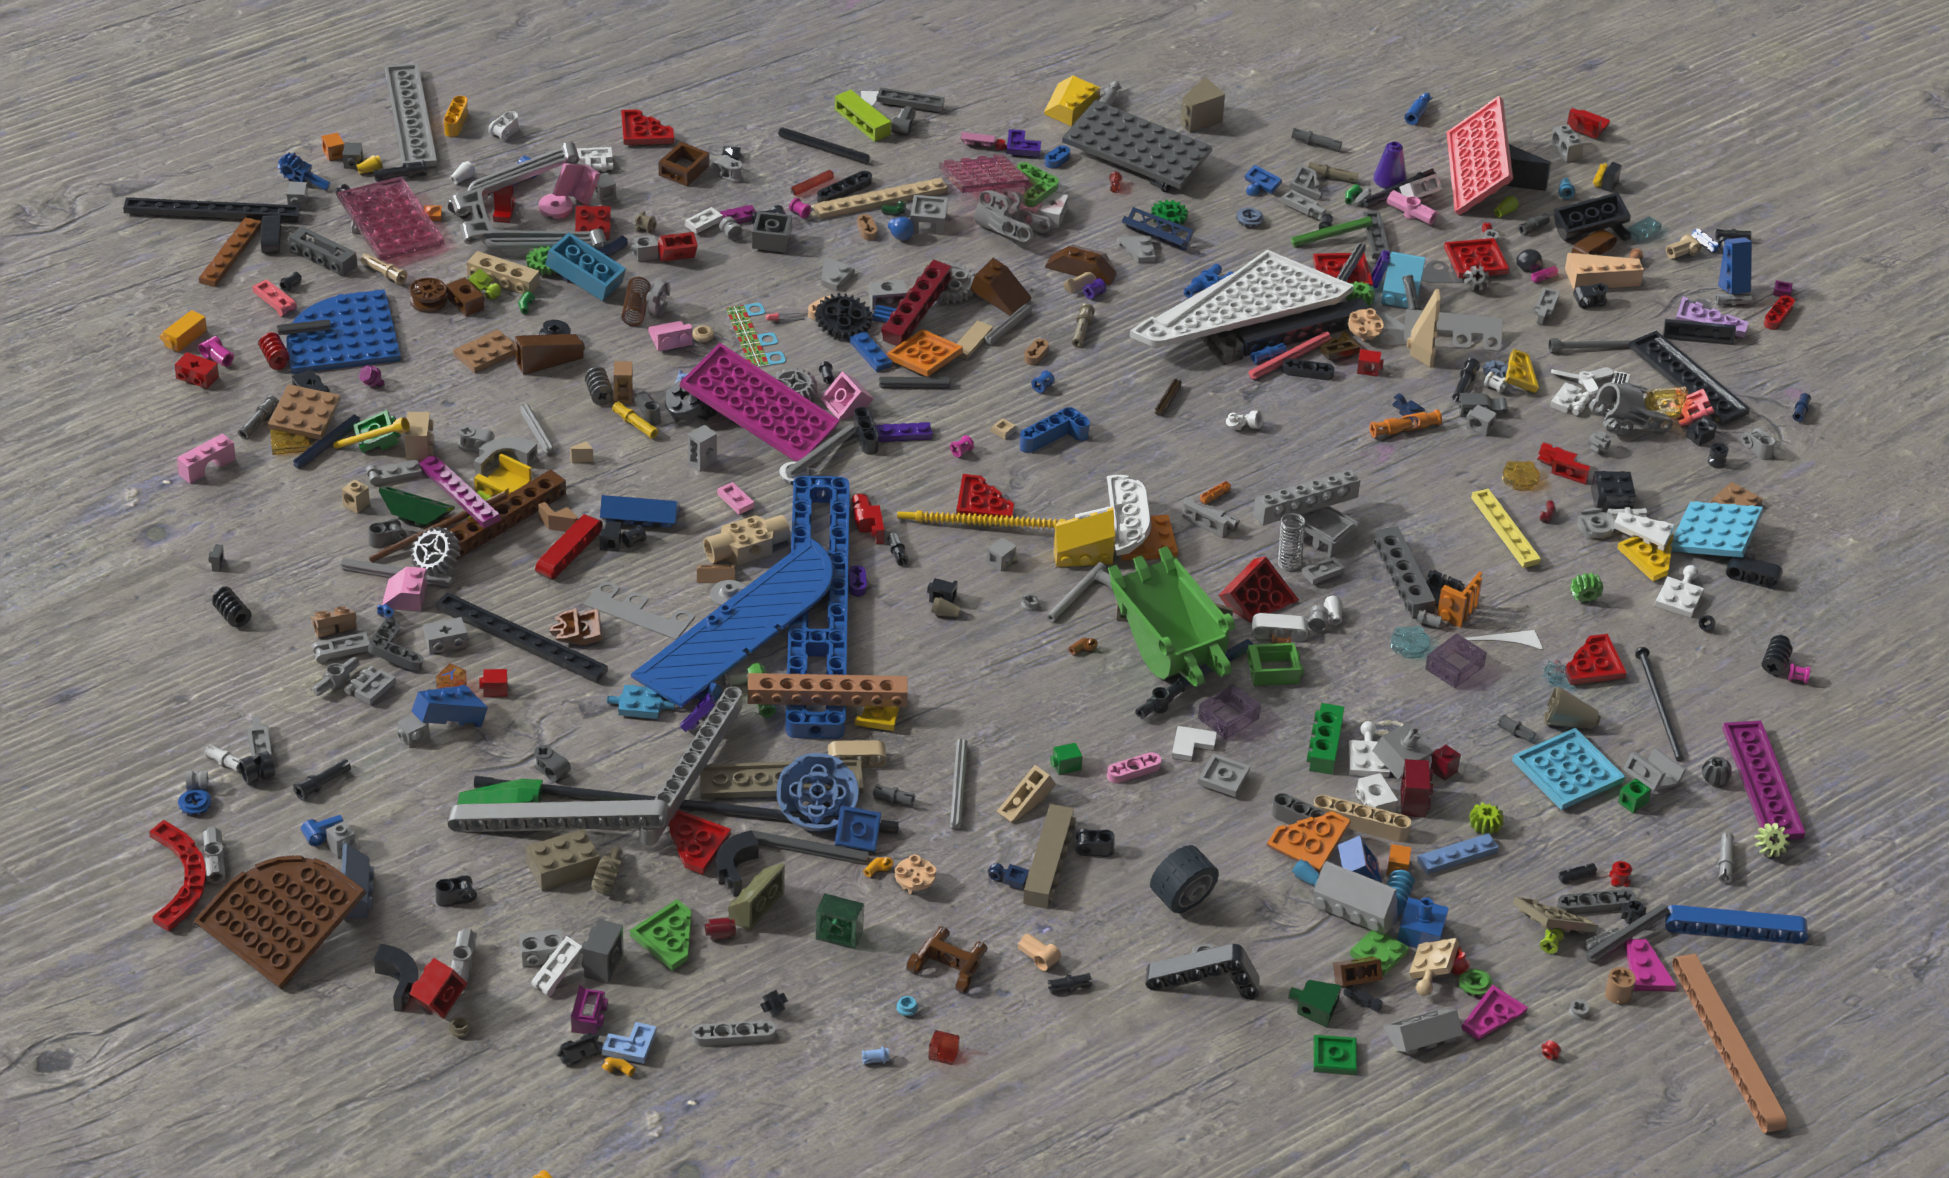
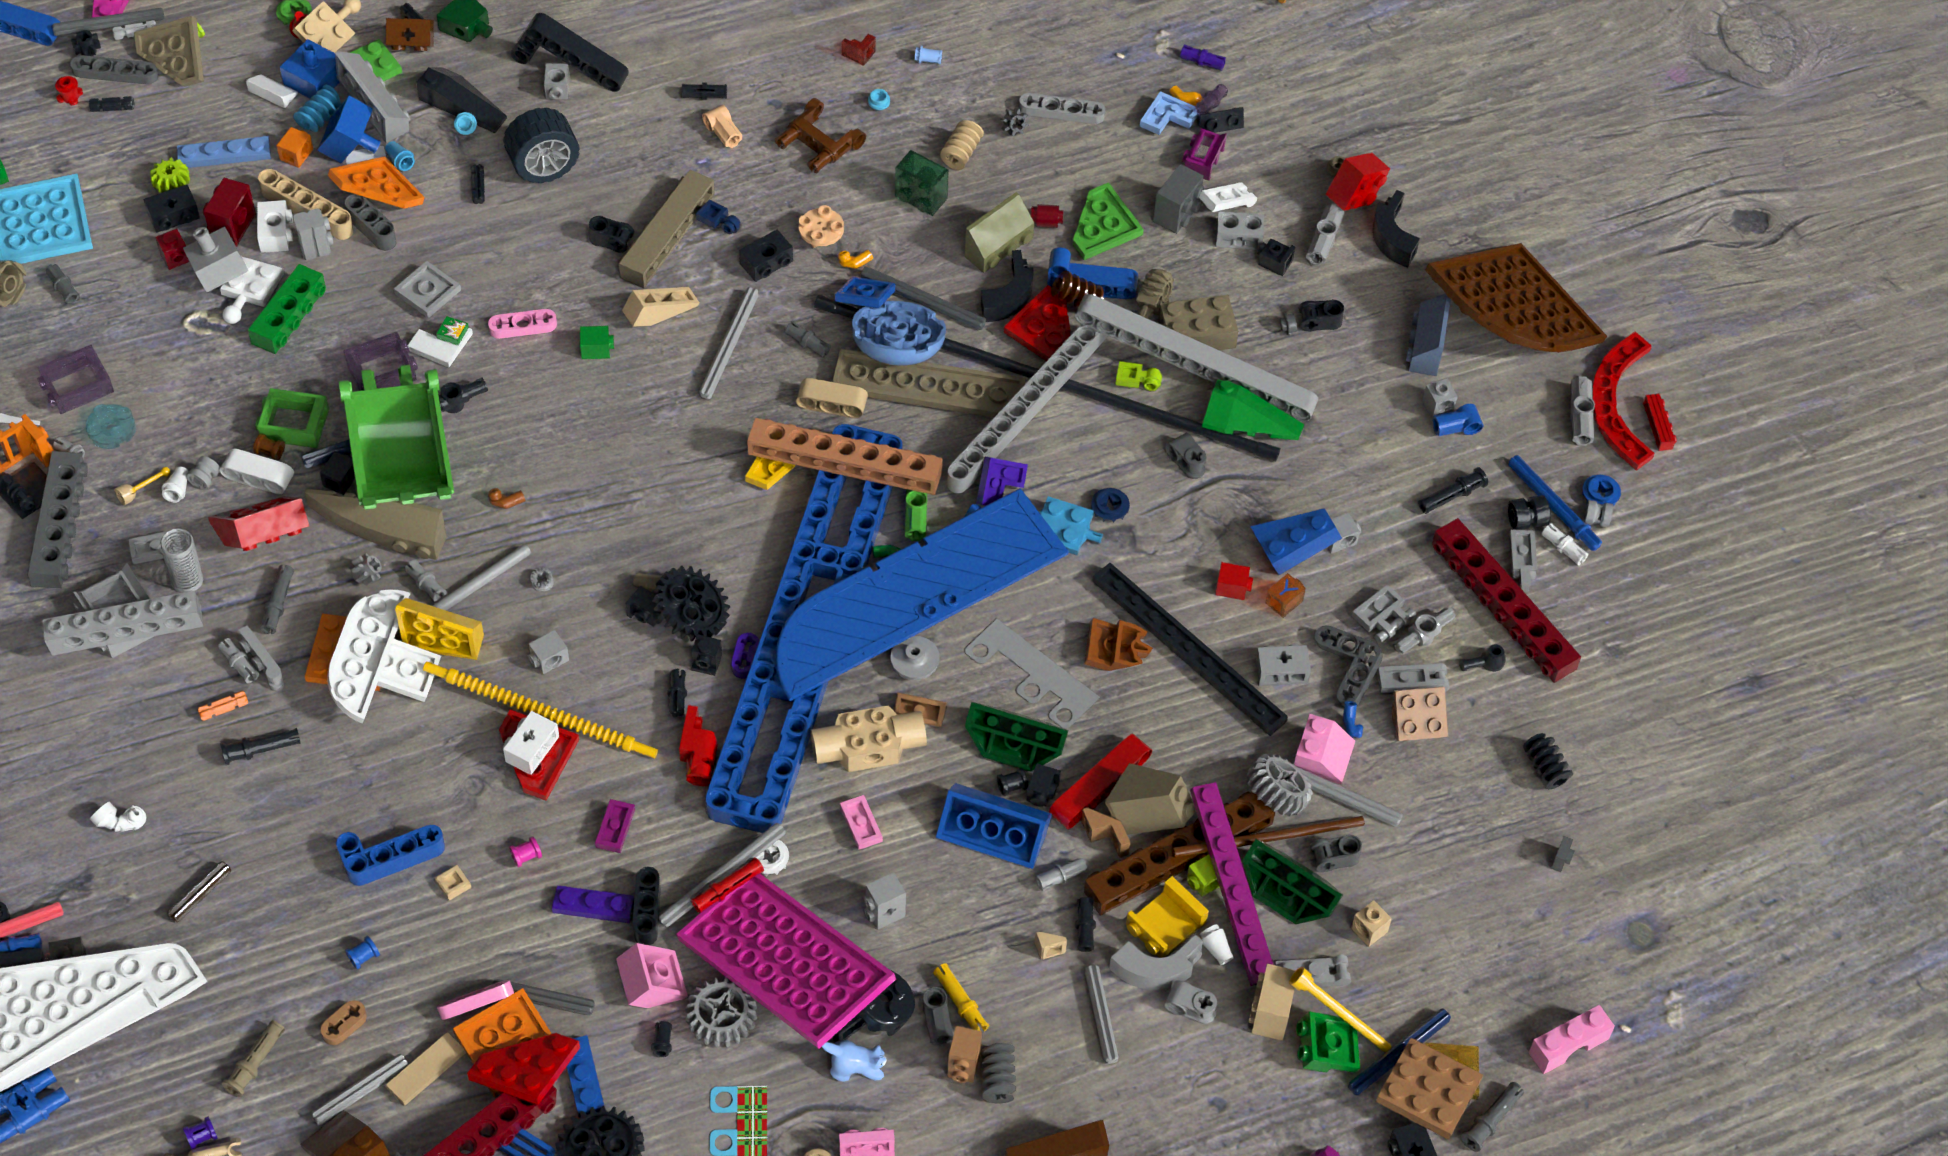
camera: 165 degrees left, 15 degrees up
none -> hinge [114,467,171,505]
none -> black brick [143,184,200,233]
none -> black pin [220,728,301,765]
none -> white slope [246,74,298,108]
none -> dark grey pin [260,565,294,634]
none -> light grey brick [293,208,334,260]
none -> black wedge [416,67,507,133]
none -> green tile [436,316,469,345]
none -> bright pink beam [437,980,514,1020]
none -> medium azure plate [454,112,477,135]
none -> red plate [467,1033,580,1105]
none -> black axle [471,164,485,204]
none -> white brick [503,711,559,775]
none -> magenta plate [595,799,635,853]
none -> black gear [652,566,730,642]
none -> black brick [691,634,722,676]
none -> red pin [691,857,764,913]
none -> black brick [739,229,793,282]
none -> green arm [873,545,901,558]
none -> tan piece [940,120,984,170]
none -> dark green wedge [965,702,1069,772]
none -> light grey axle [1035,858,1087,891]
none -> blue beam [1047,247,1138,300]
none -> reddish brown piece [1051,270,1104,307]
none -> black pin [1075,897,1096,952]
none -> dark blue gear [1091,488,1130,523]
none -> dark tan slope [1105,763,1195,835]
none -> dark purple pin [1180,44,1226,71]
none -> clear purple pin [1196,84,1228,114]
none -> white cone [1200,924,1234,965]
none -> black brick [1257,239,1295,276]
none -> dark grey plate [1280,313,1297,335]
none -> dark red brick [1432,518,1581,683]
none -> black bar [1459,644,1506,672]
none -> blue axle [1508,455,1602,551]
none -> red piece [1643,393,1677,451]

